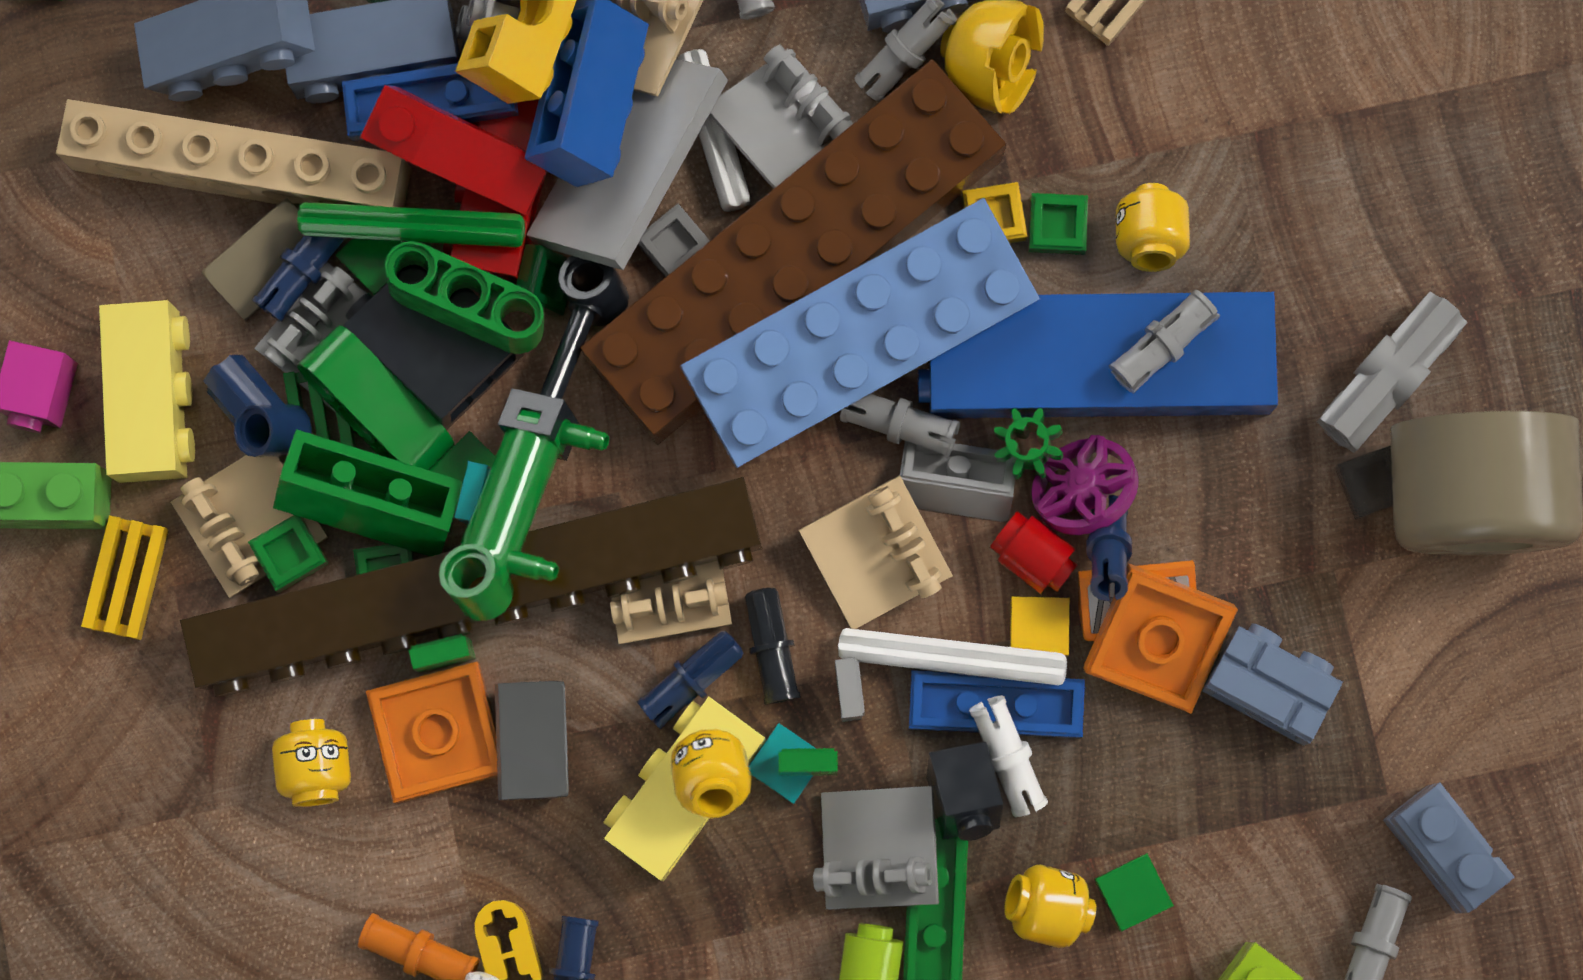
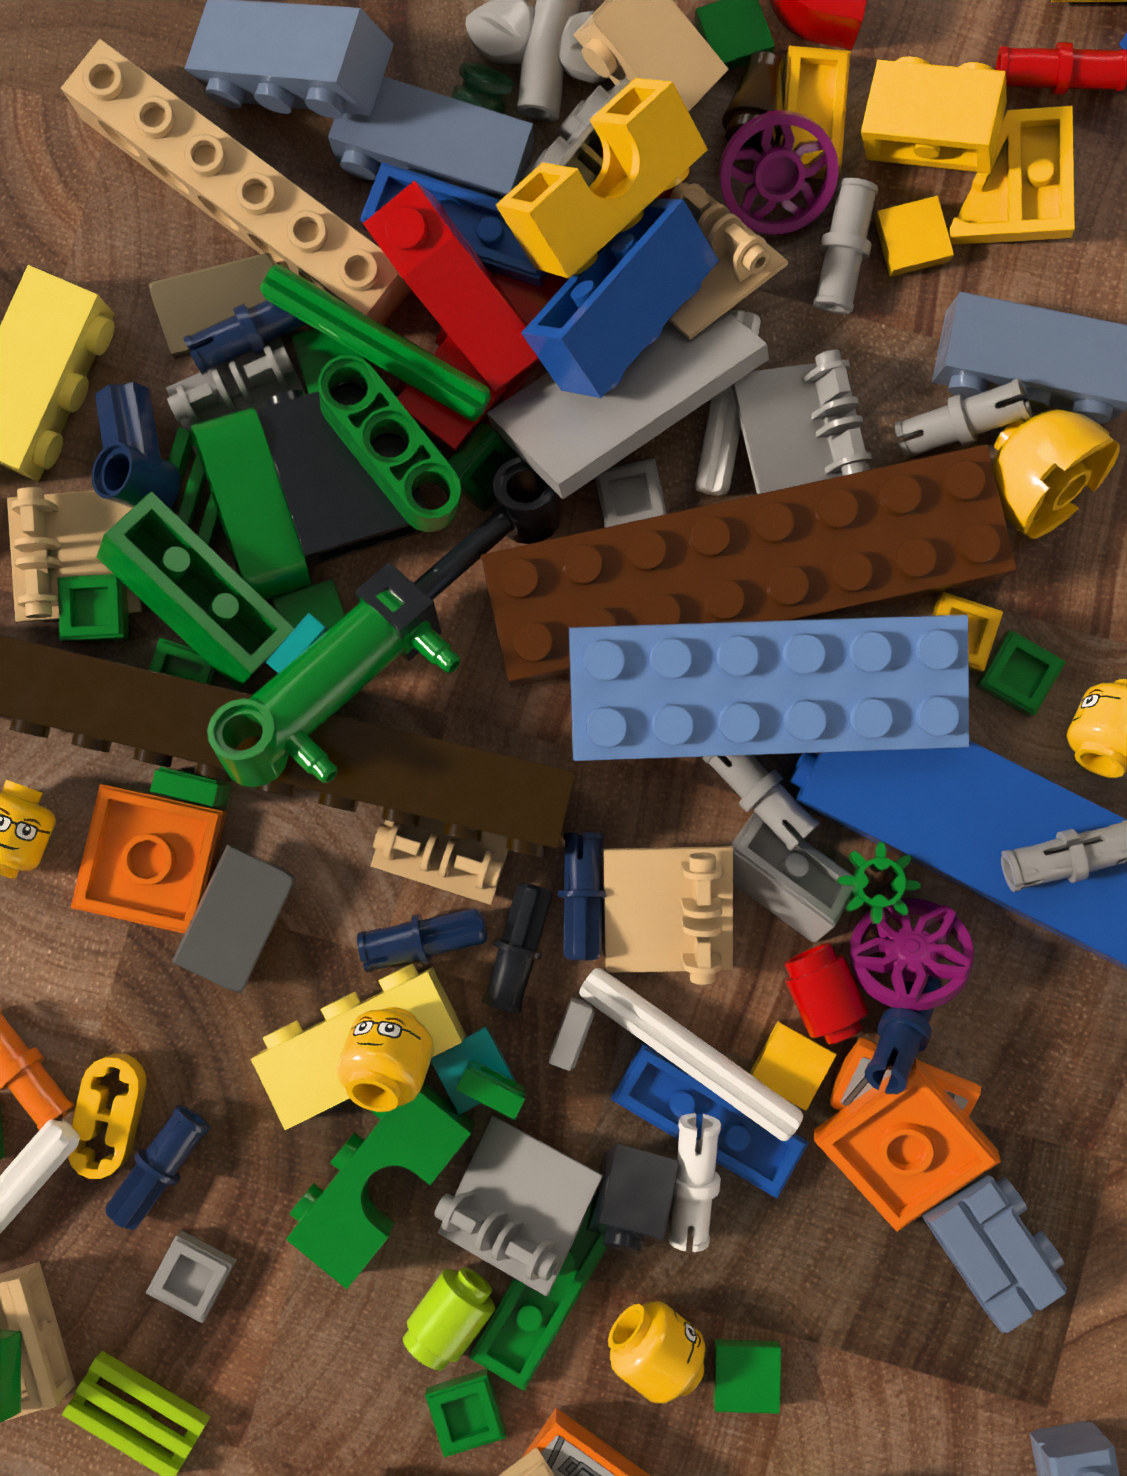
camera: 25 degrees right, 5 degrees up
none -> green arch [286,1081,475,1290]
none -> dark blue axle [558,832,606,960]

